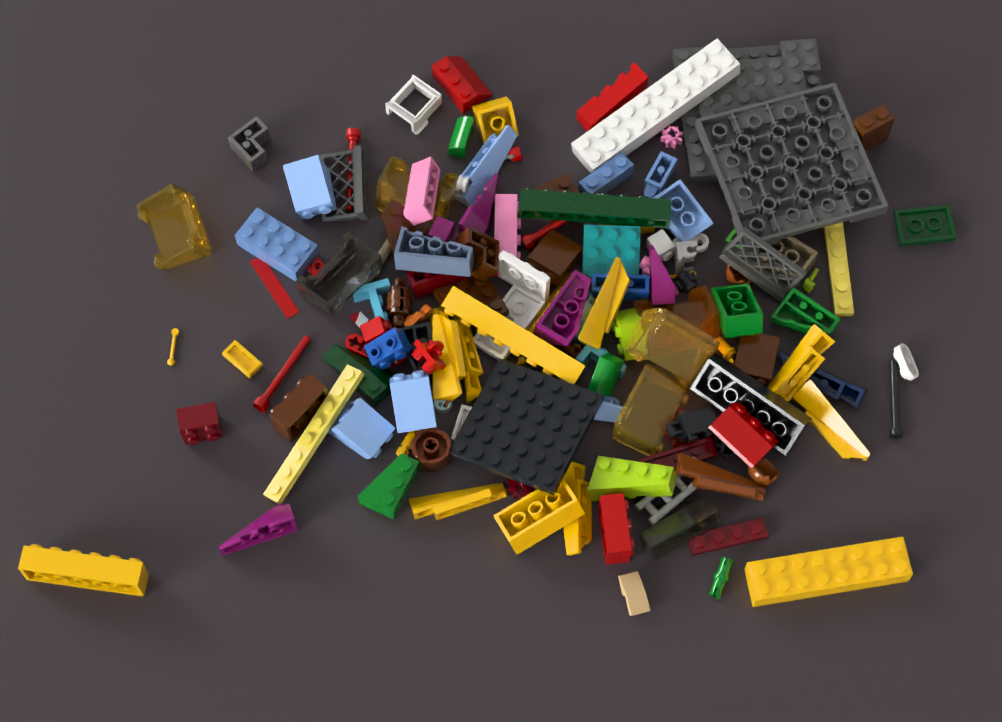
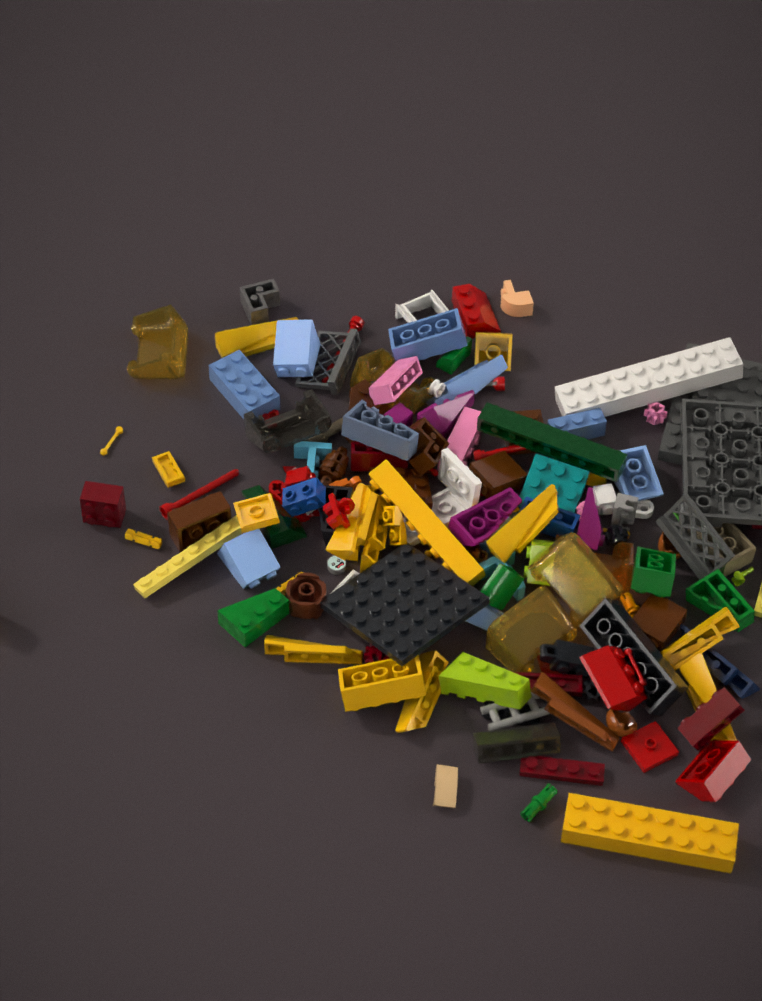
camera: 20 degrees right, 15 degrees down
magenta wedge [219,503,298,556] -> none
red sticker [250,257,299,319] -> none
light blue slope [390,370,436,433] -> none
red wedge [576,62,648,131] -> none
red brick [598,493,635,565] -> none
medium blue brick [643,151,678,198] -> none
none -> yellow axle [125,528,163,549]
none -> yellow wedge [215,317,298,358]
none -> yellow plate [233,493,280,533]
none -> yellow slope [382,506,407,545]
none -> medium blue brick [388,308,468,361]
none -> light nougat brick [500,280,534,317]
none -> red plate [621,721,679,773]
none -> red hinge [624,648,647,686]
none -> red slope [675,740,751,802]
none -> dark red brick [678,687,745,751]

